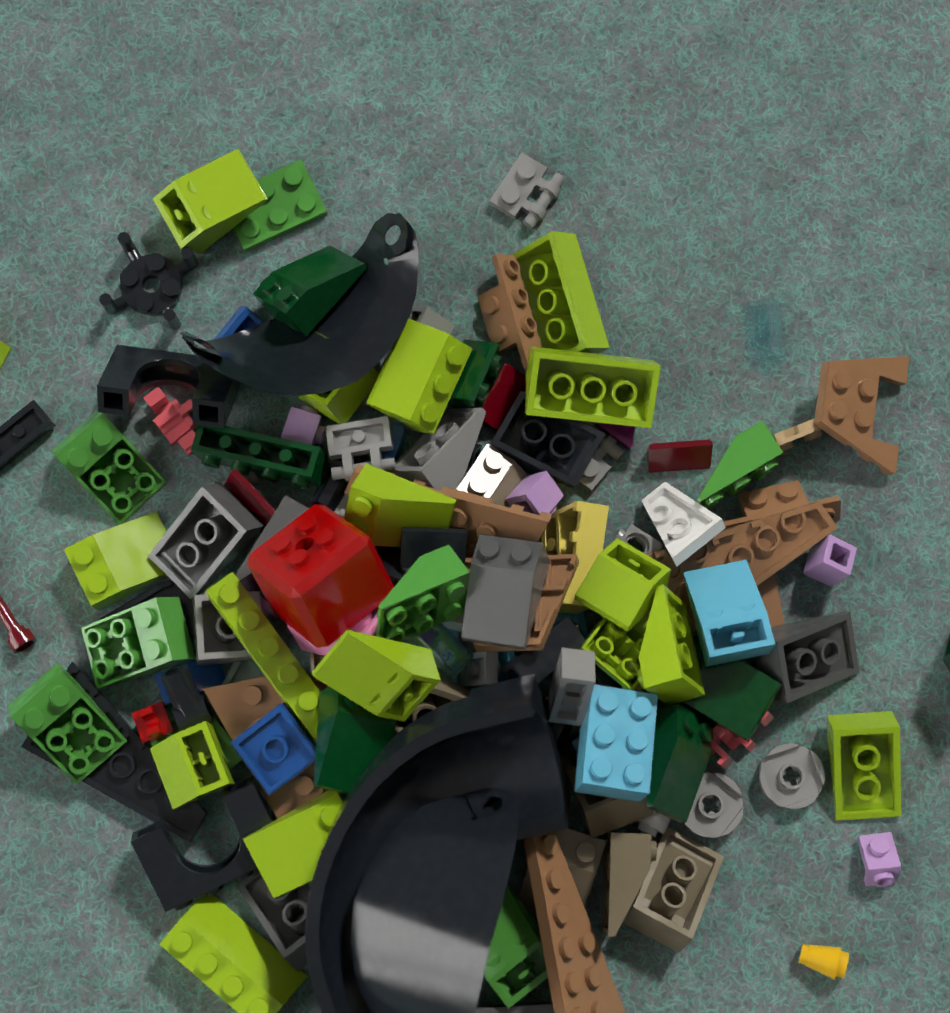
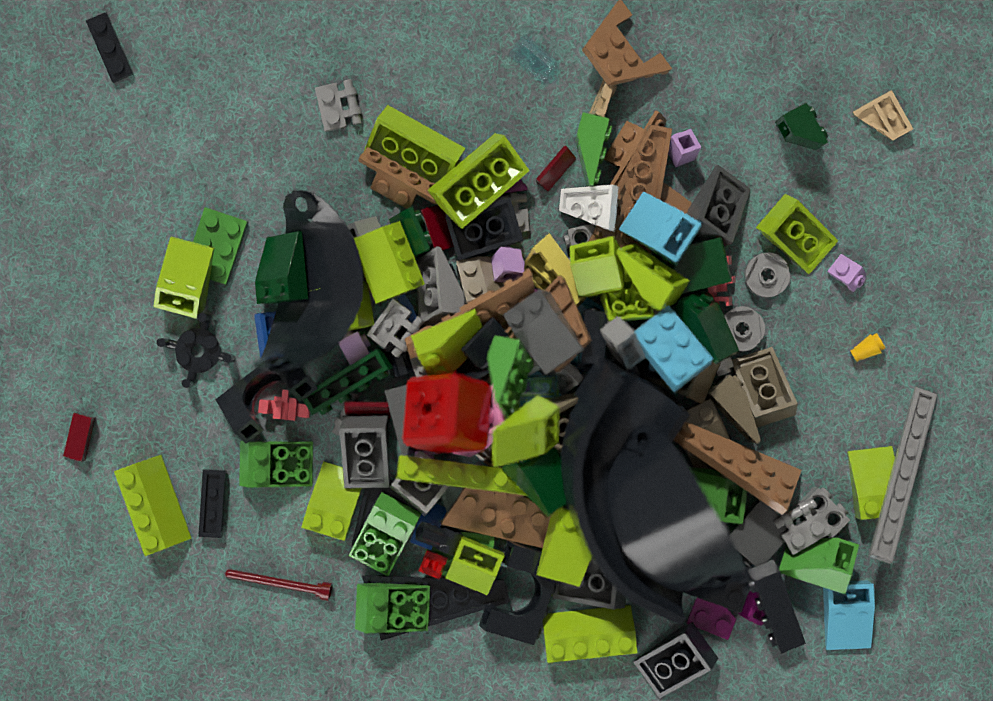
camera: 45 degrees left, 10 degrees up
blue plate [230,702,316,796] -> none

